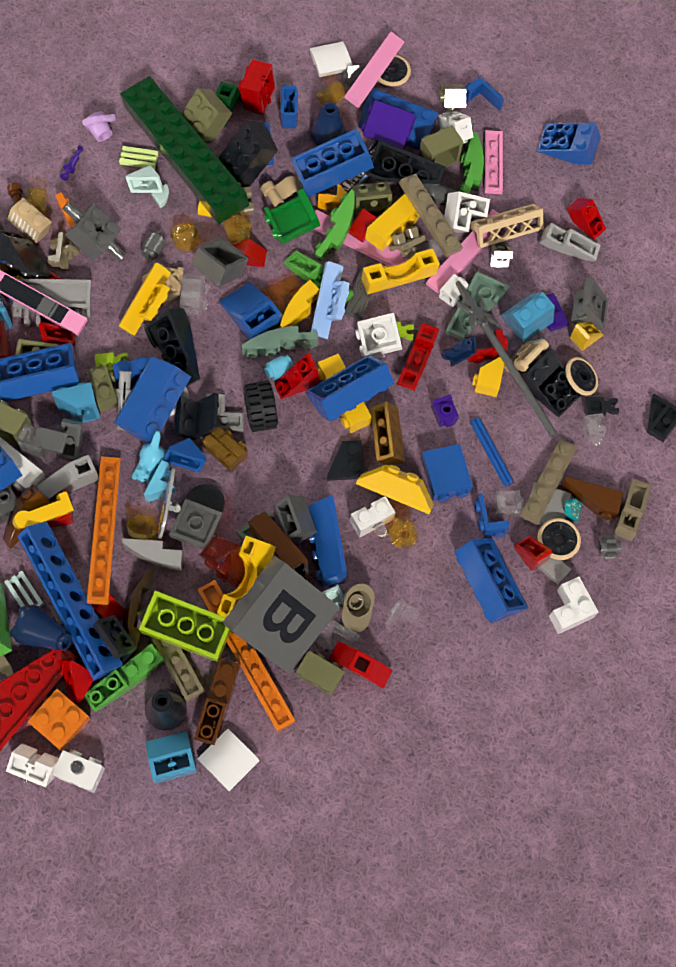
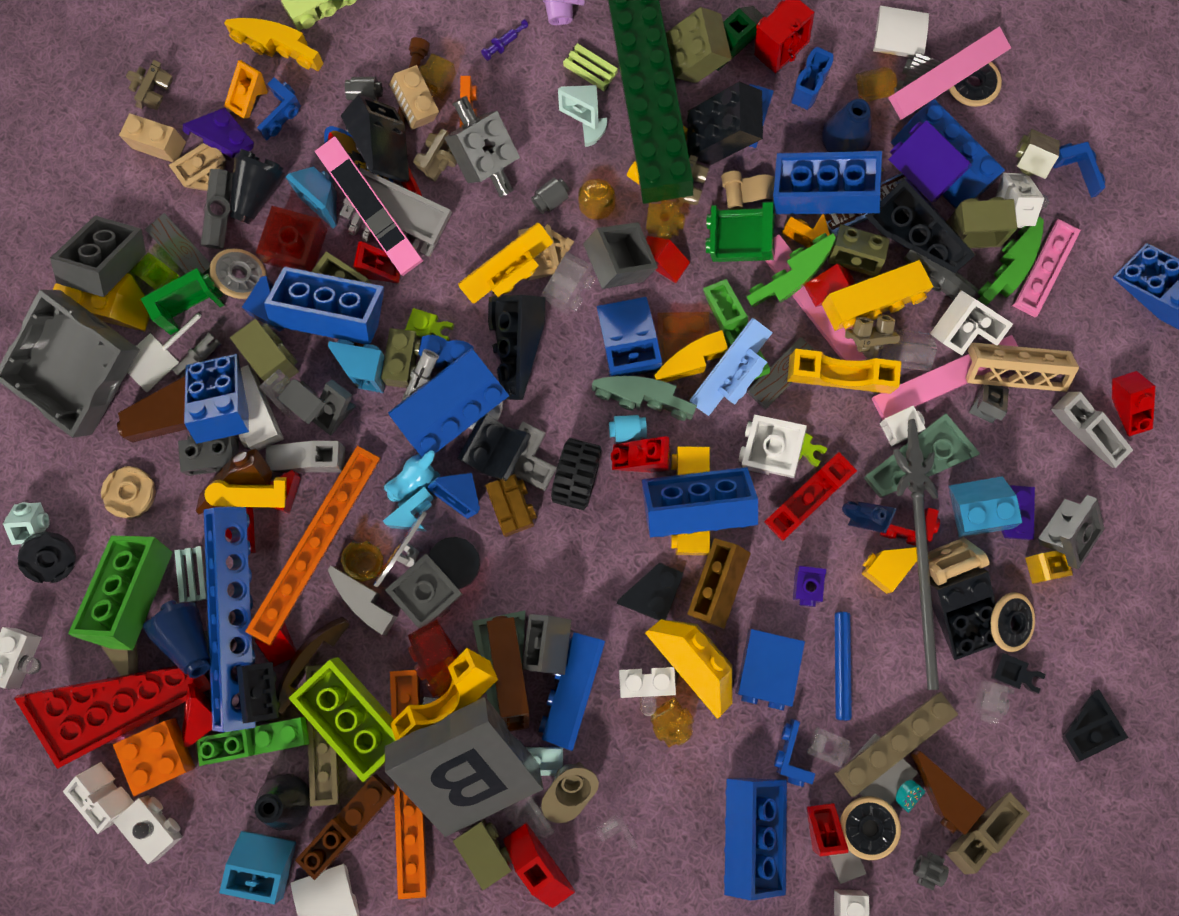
camera: 35 degrees right, 10 degrees up
dark tan plate [399,174,463,257] -> none

